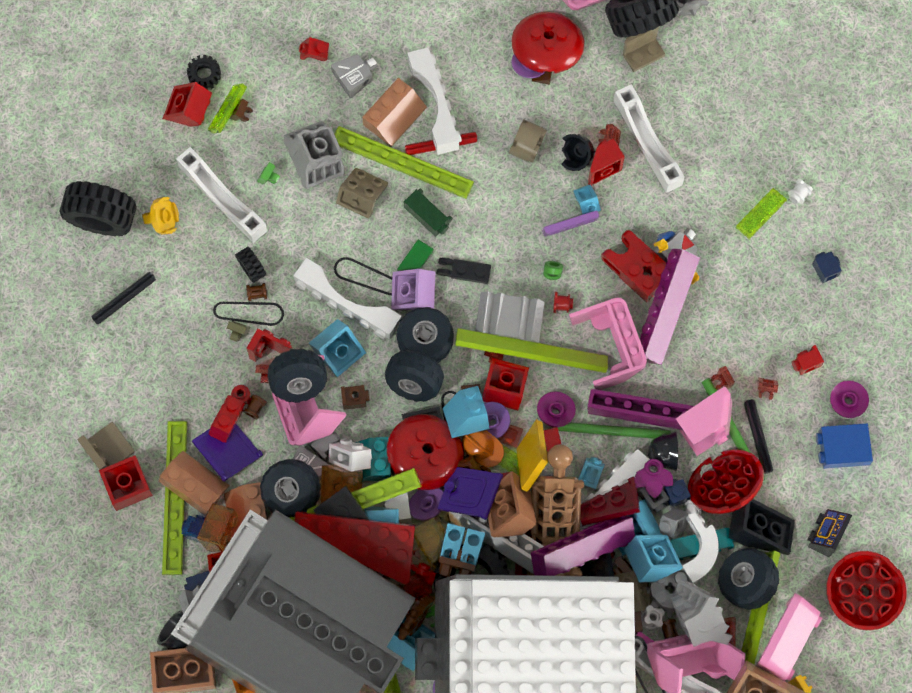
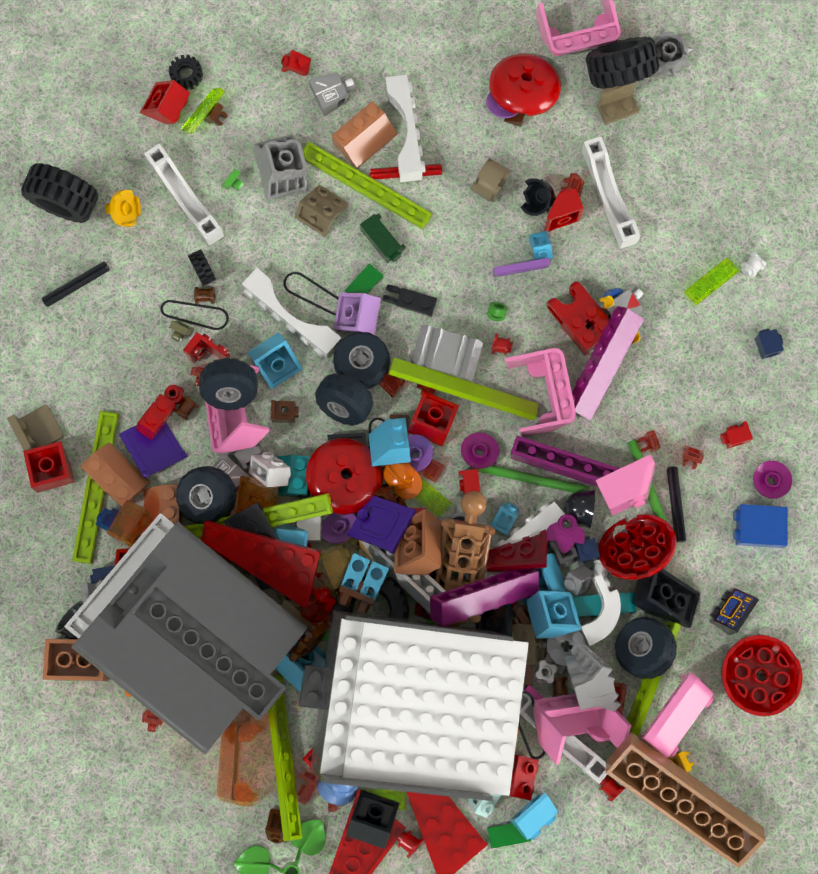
camera: 10 degrees right, 5 degrees up
yellow tile [516,419,548,492] -> none
none -> clear red tile [379,372,406,398]

